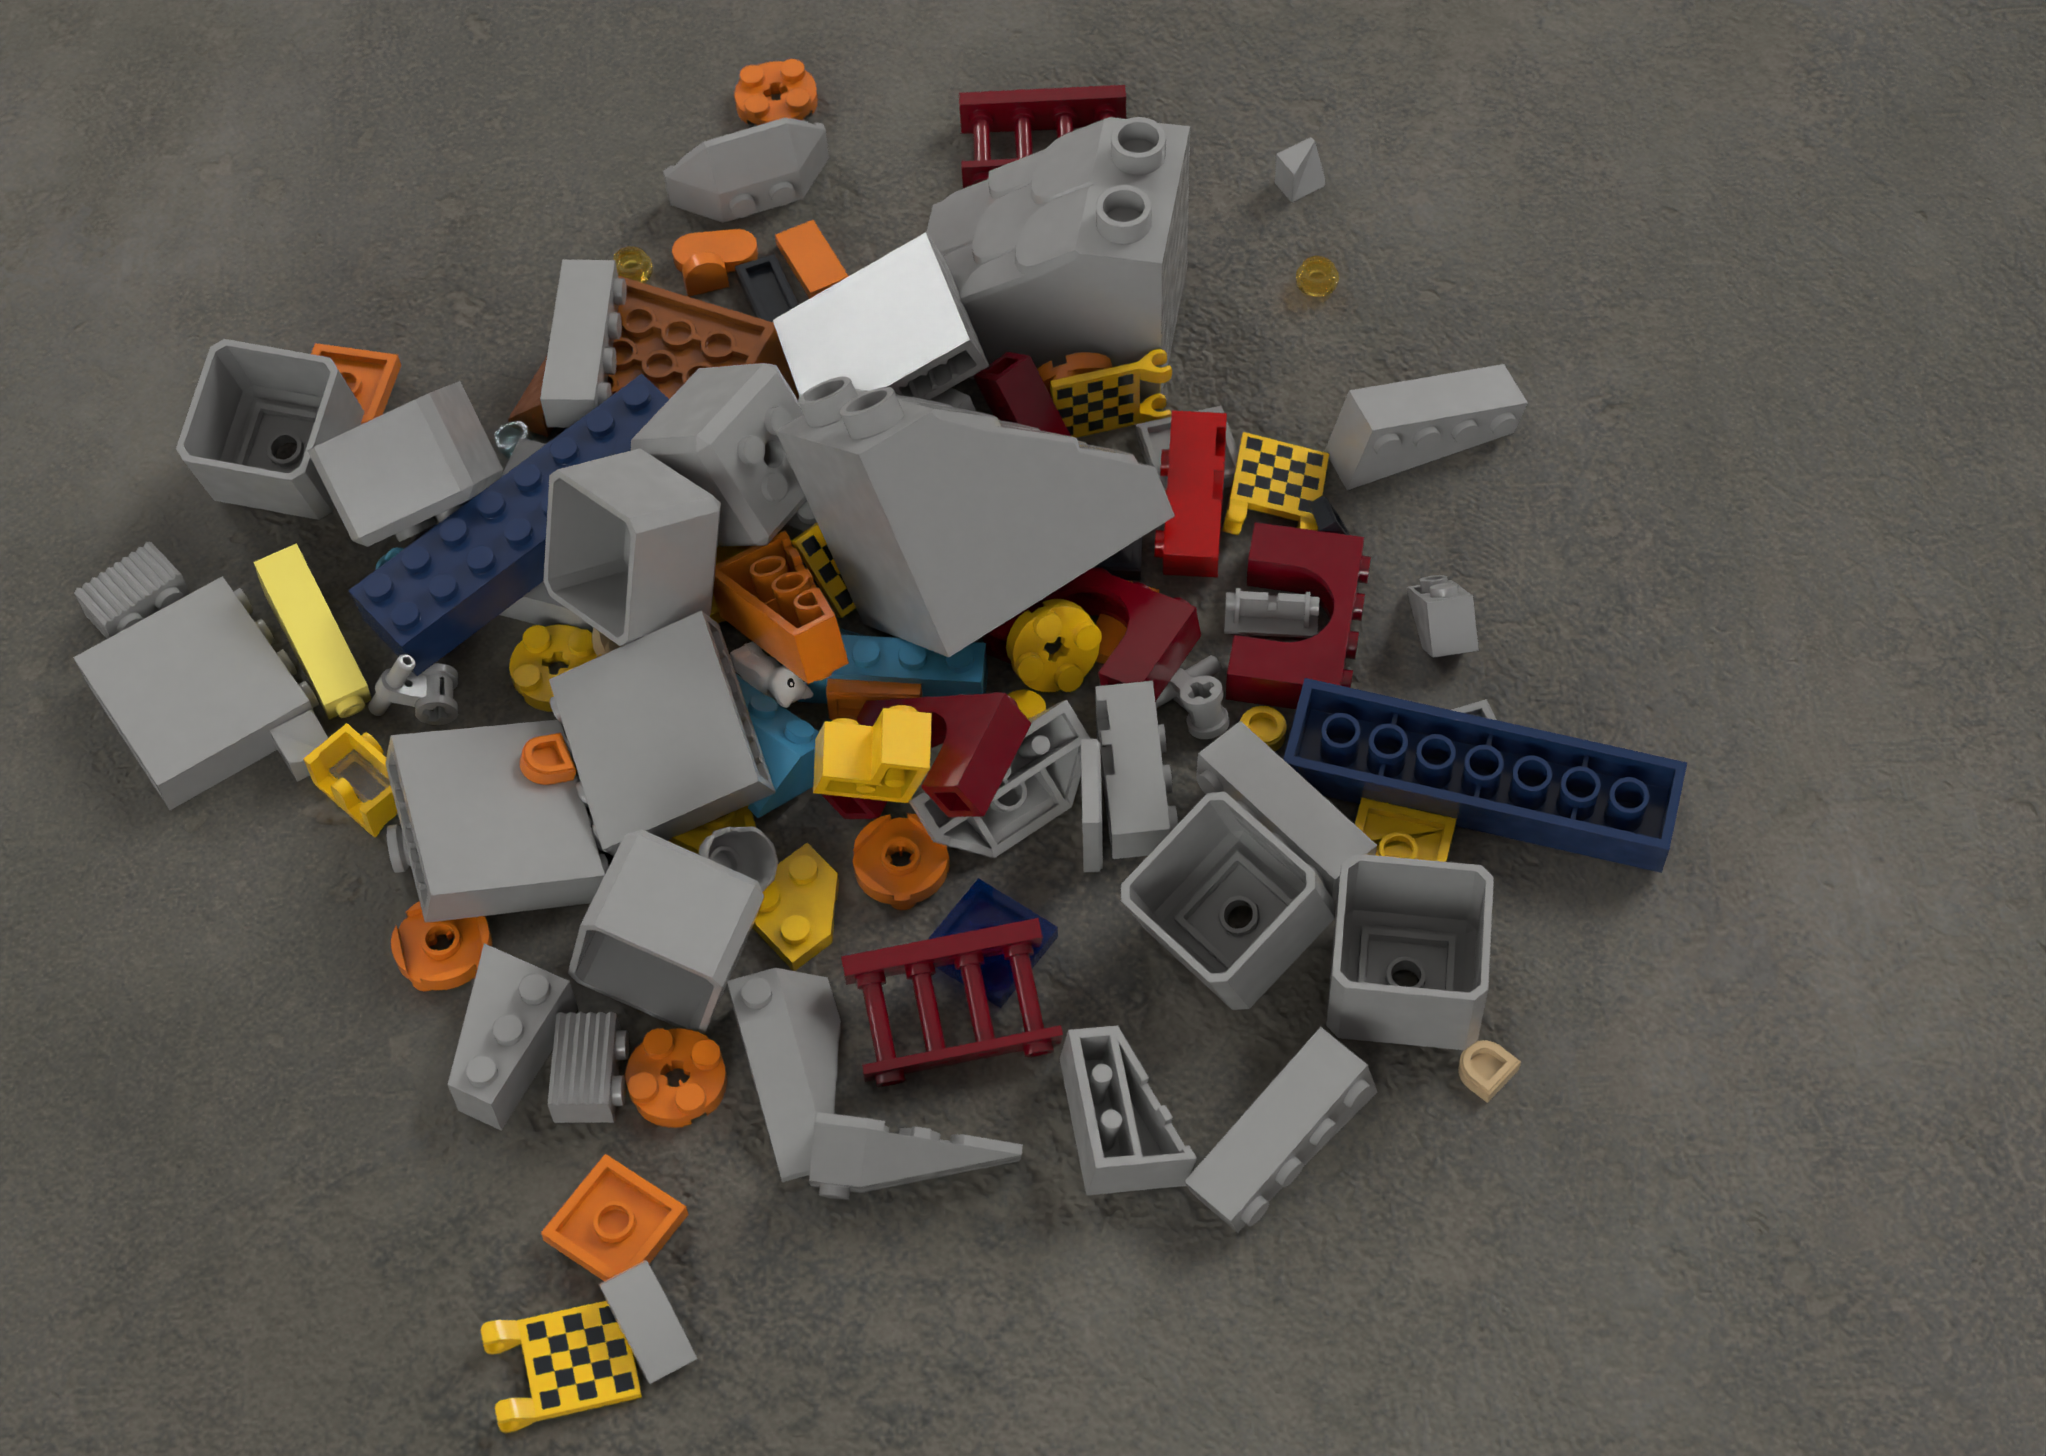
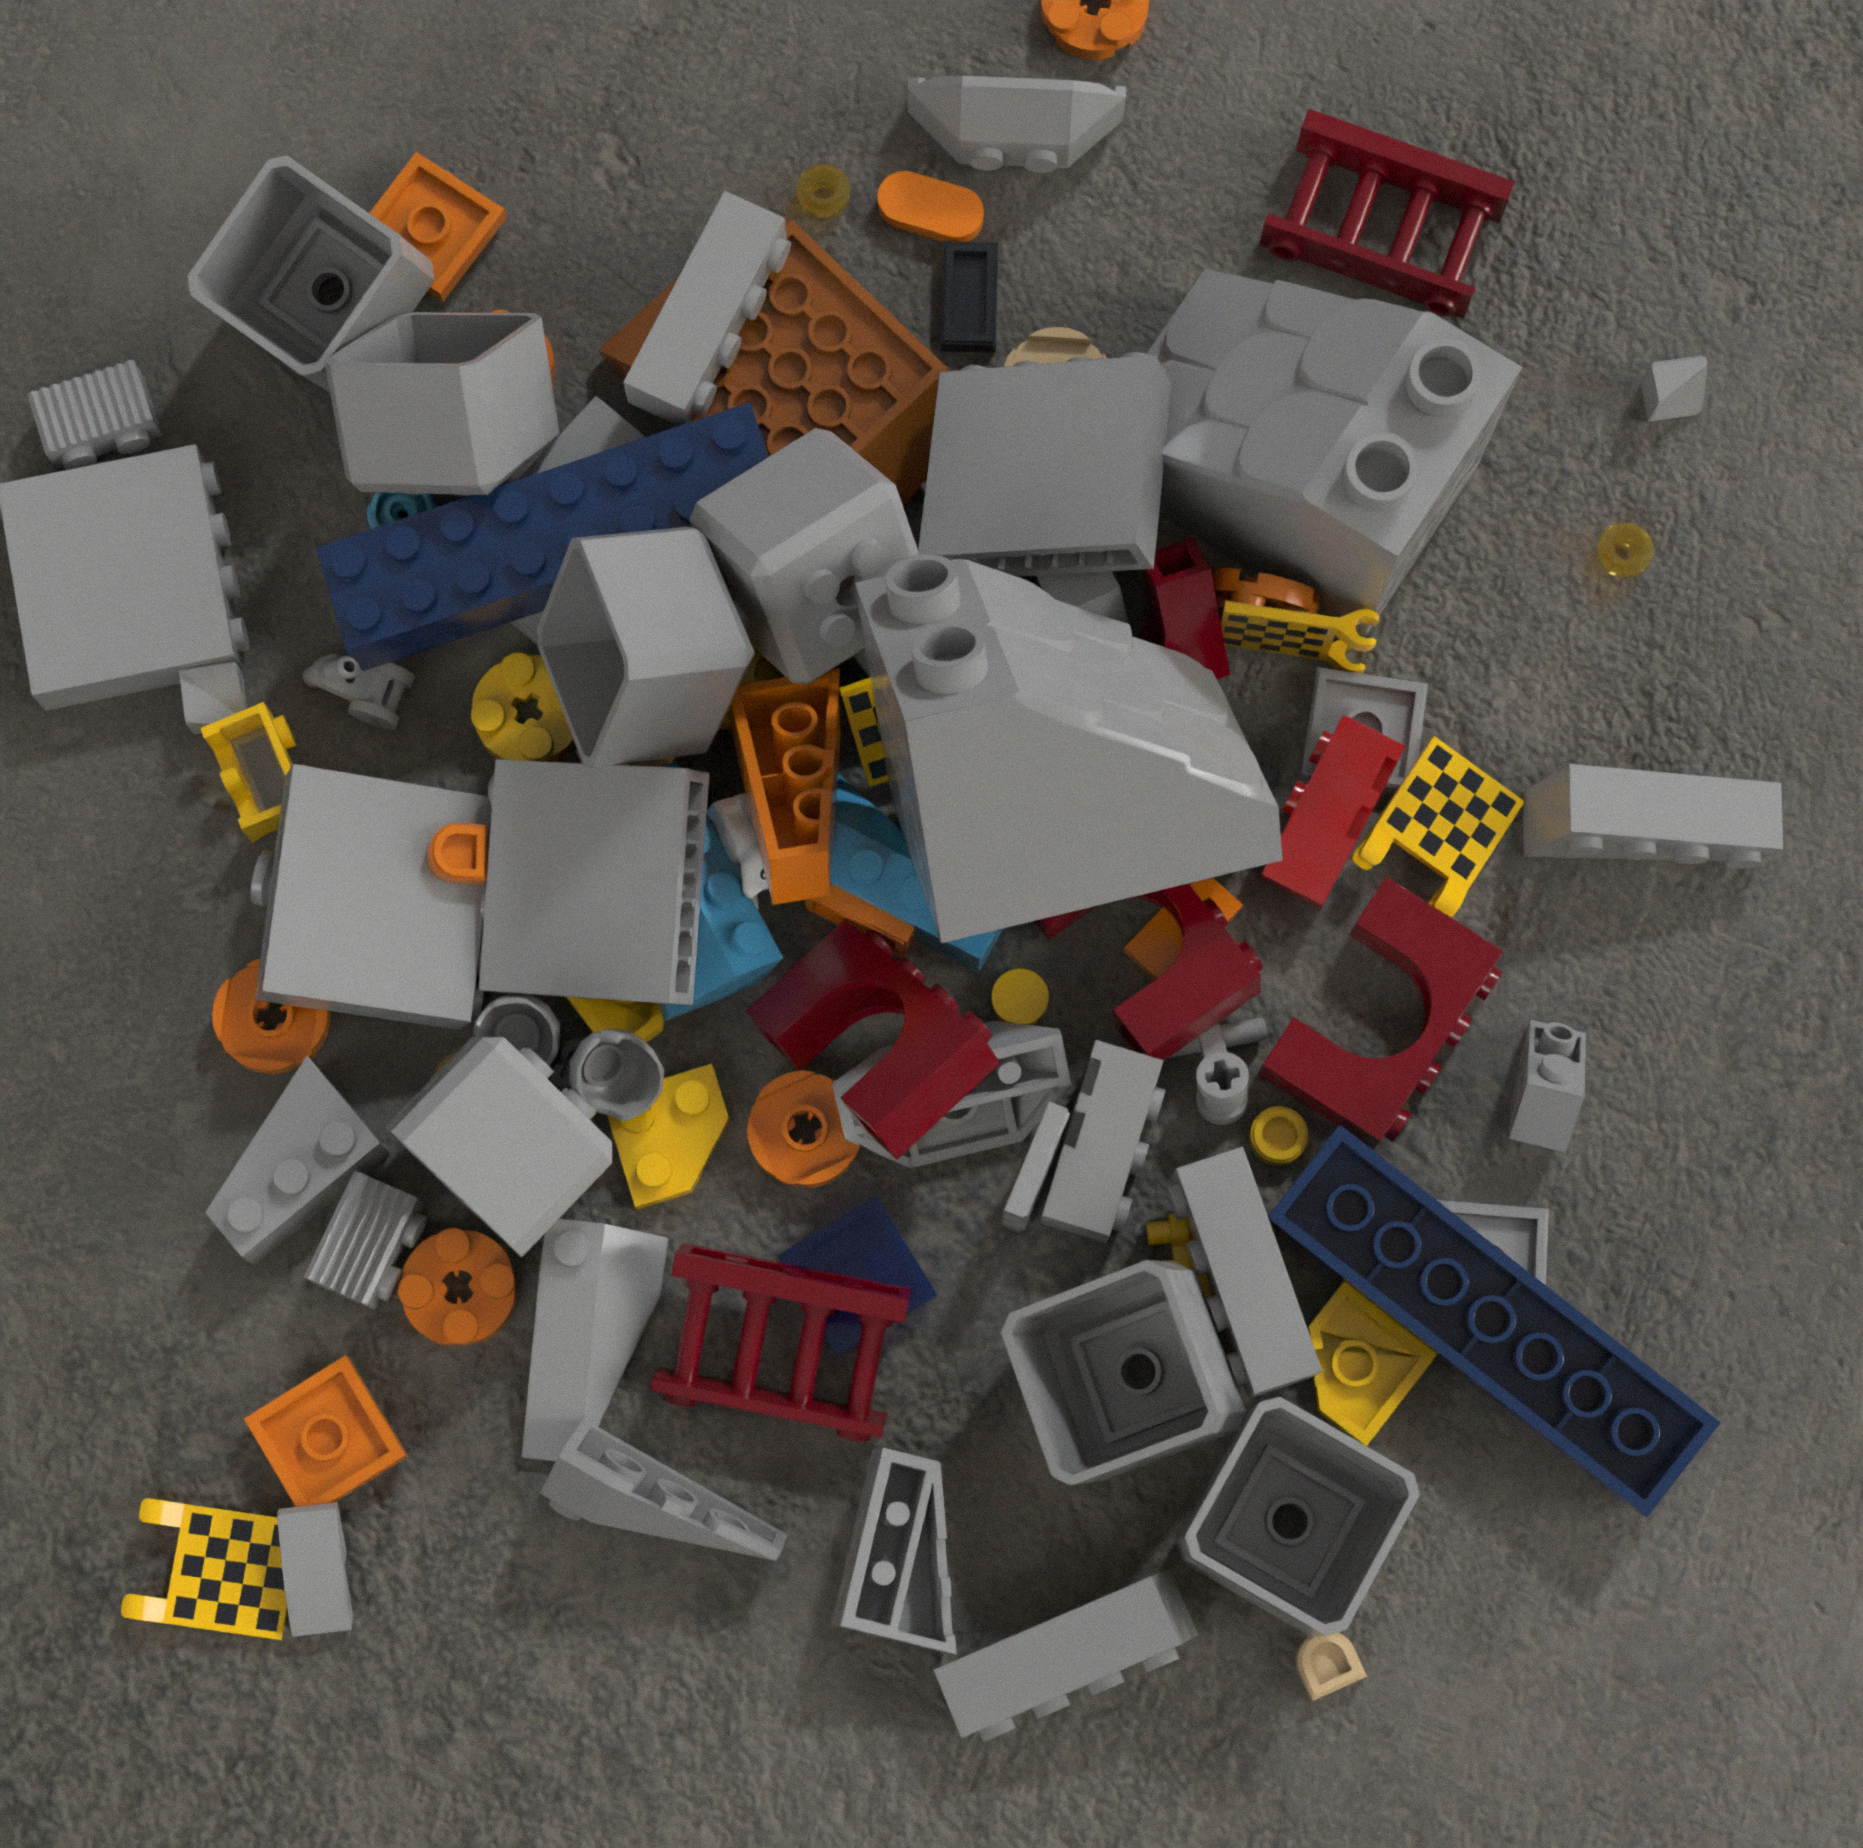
camera: 20 degrees right, 20 degrees up
light yellow slope [253,543,371,719] -> none
clear light blue hinge [494,421,533,459] -> none
orange tile [682,252,729,297] -> none
orange tile [775,220,848,299] -> none
yellow brick [813,705,931,803] -> none
yellow plate [1006,599,1102,692] -> none
light grey hinge [1224,588,1320,638] -> none
black tile [1309,495,1350,535] -> none

